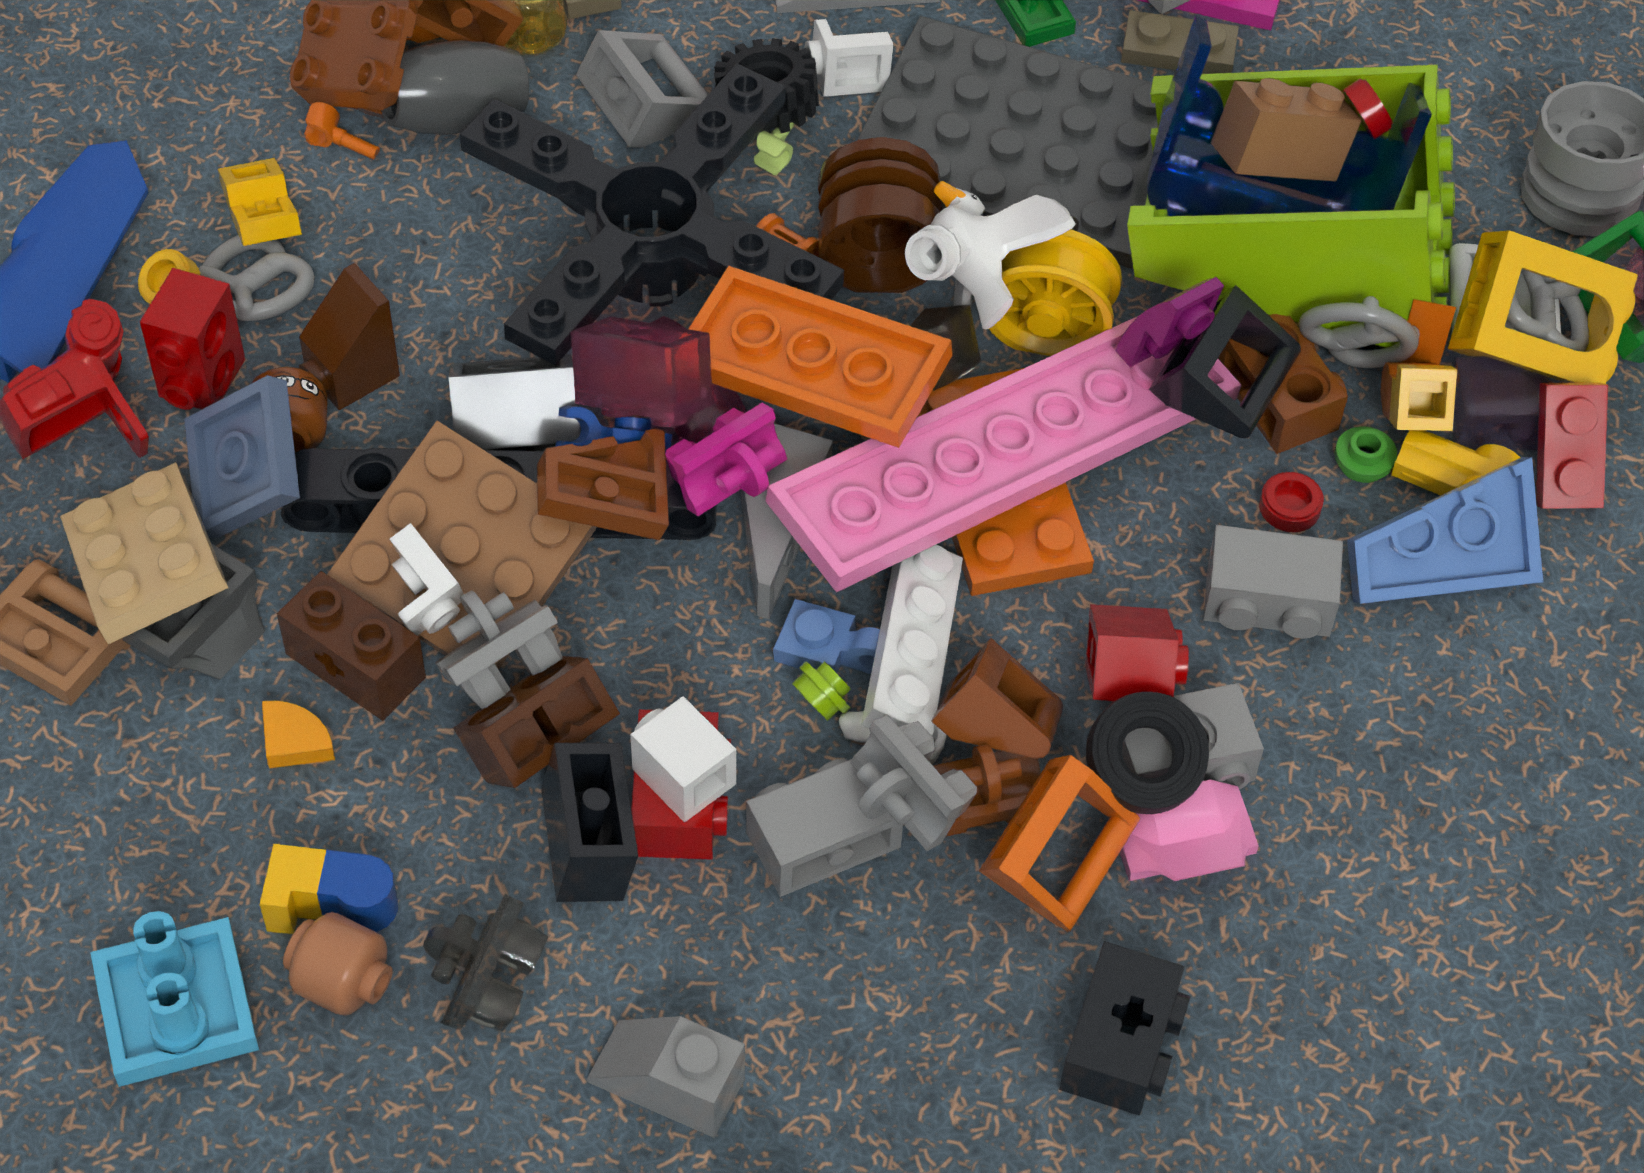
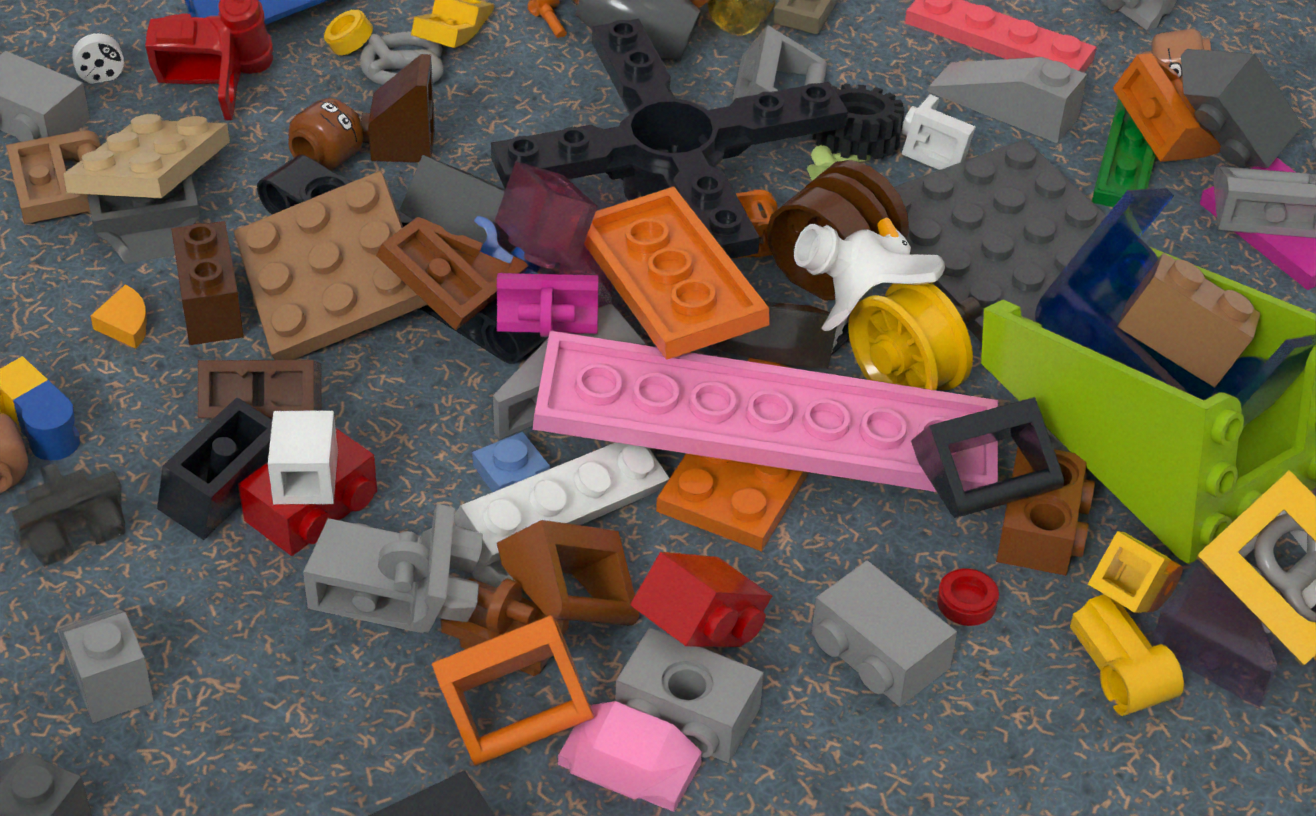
camera: 40 degrees right, 10 degrees down
red brick [140,268,245,410] -> none
sand blue plate [184,375,300,538] -> none
white bracket [390,523,464,636] -> none
light grey hips [435,590,563,709] -> none
lime plate [792,661,851,721] -> none
black tyre [1086,692,1209,814] -> none
magenta slope [1115,277,1224,367] -> none
dark tan plate [1121,10,1239,74] -> none
light grey piece [1298,296,1420,368] -> none
bright green plate [1334,426,1397,483] -> none
red tile [1342,78,1393,140] -> none
medium blue wing [1347,457,1543,604] -> none
orange sticker [1402,299,1456,365] -> none
plate [1536,383,1608,509] -> none

